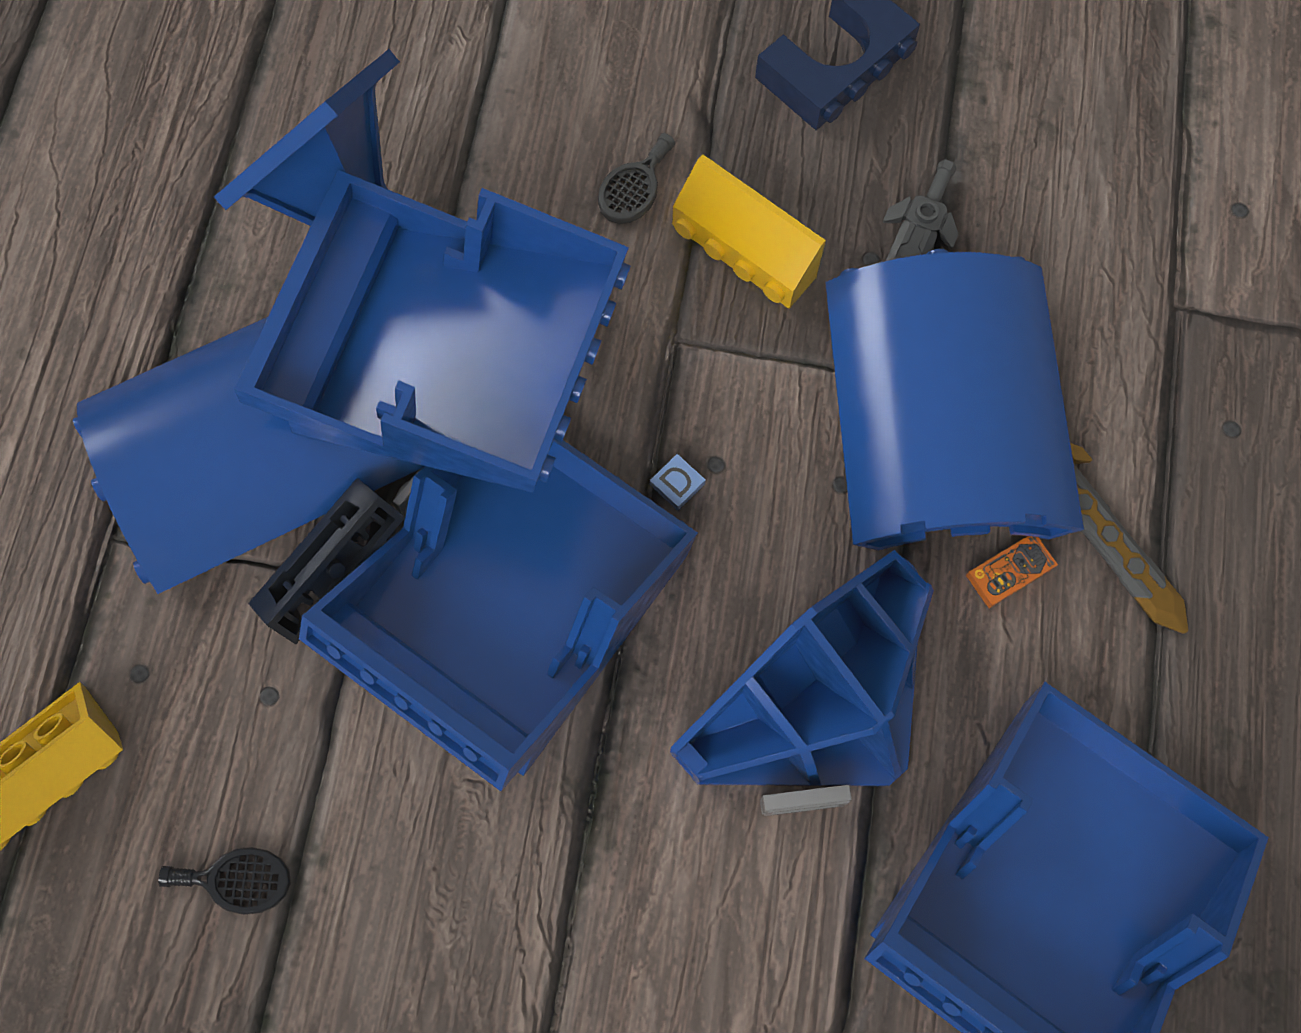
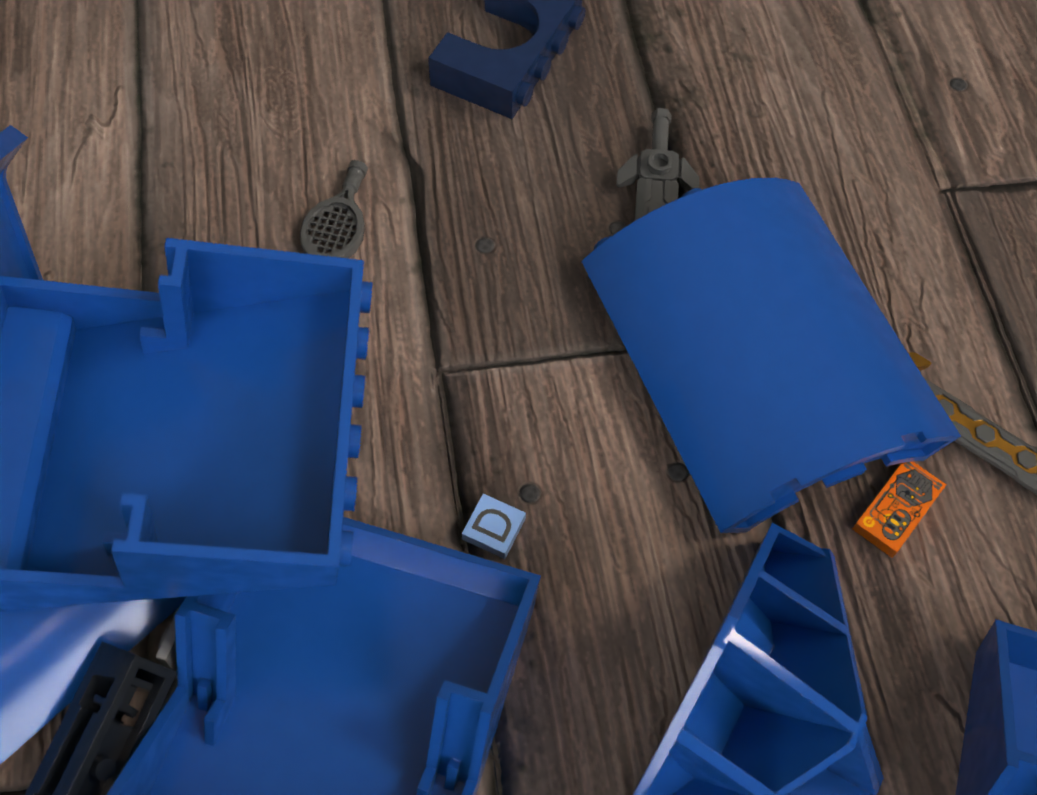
camera: 20 degrees left, 10 degrees down
yellow slope [672,154,826,309] -> none

